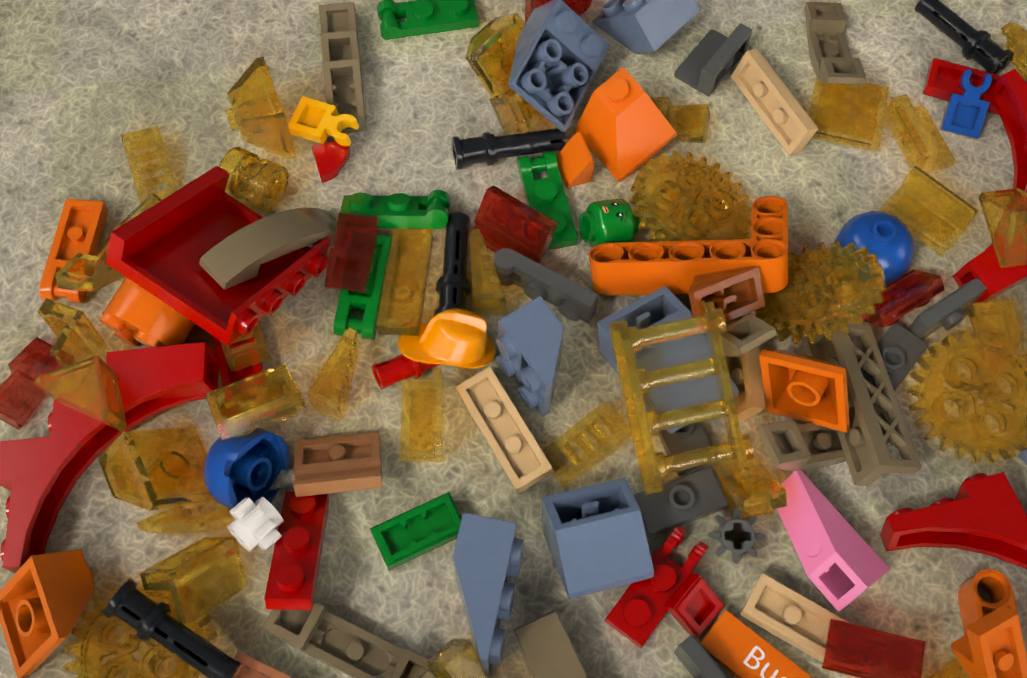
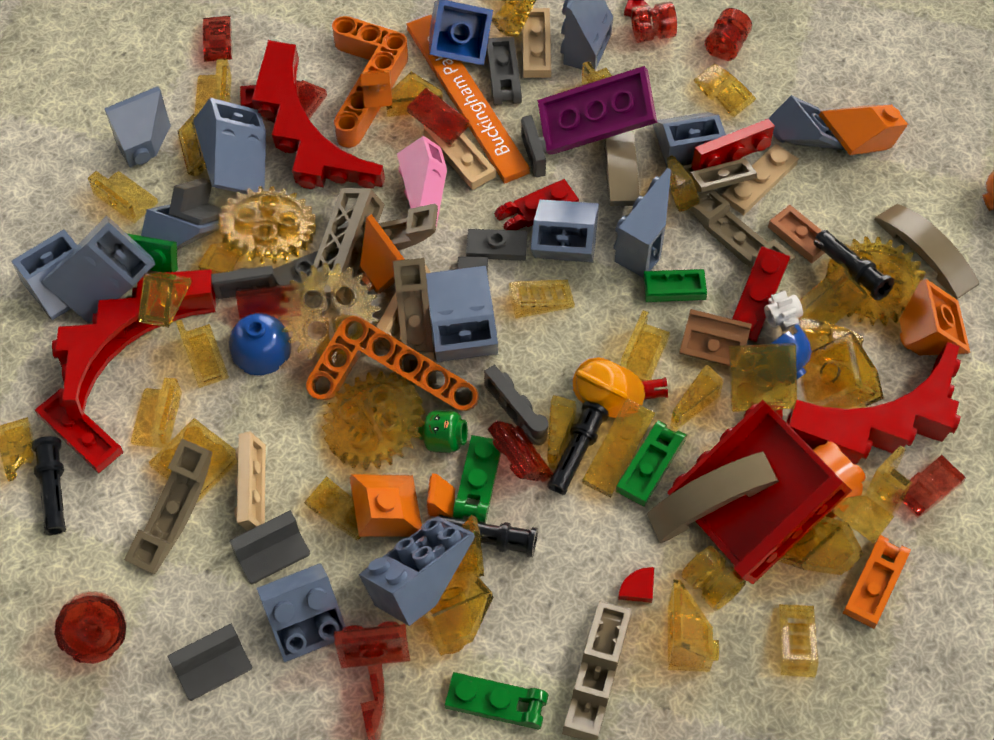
camera: 155 degrees left, 5 degrees down
clear yellow slope [33,355,127,432] -> none
yellow plate [287,96,359,146] -> none
clear red slope [324,213,380,293] -> none
green plate [339,190,450,229] -> none
tan plate [455,366,554,494] -> none
sand blue slope [496,296,564,417] -> none
clear yellow fence [607,300,754,495] -> none
red tile [664,572,725,638] -> none
dark orange slope [688,266,766,332] -> none
dark grey gear [708,508,765,564] -> none
clear yellow slope [715,455,787,520] -> none
blue plate [940,69,992,139] -> none

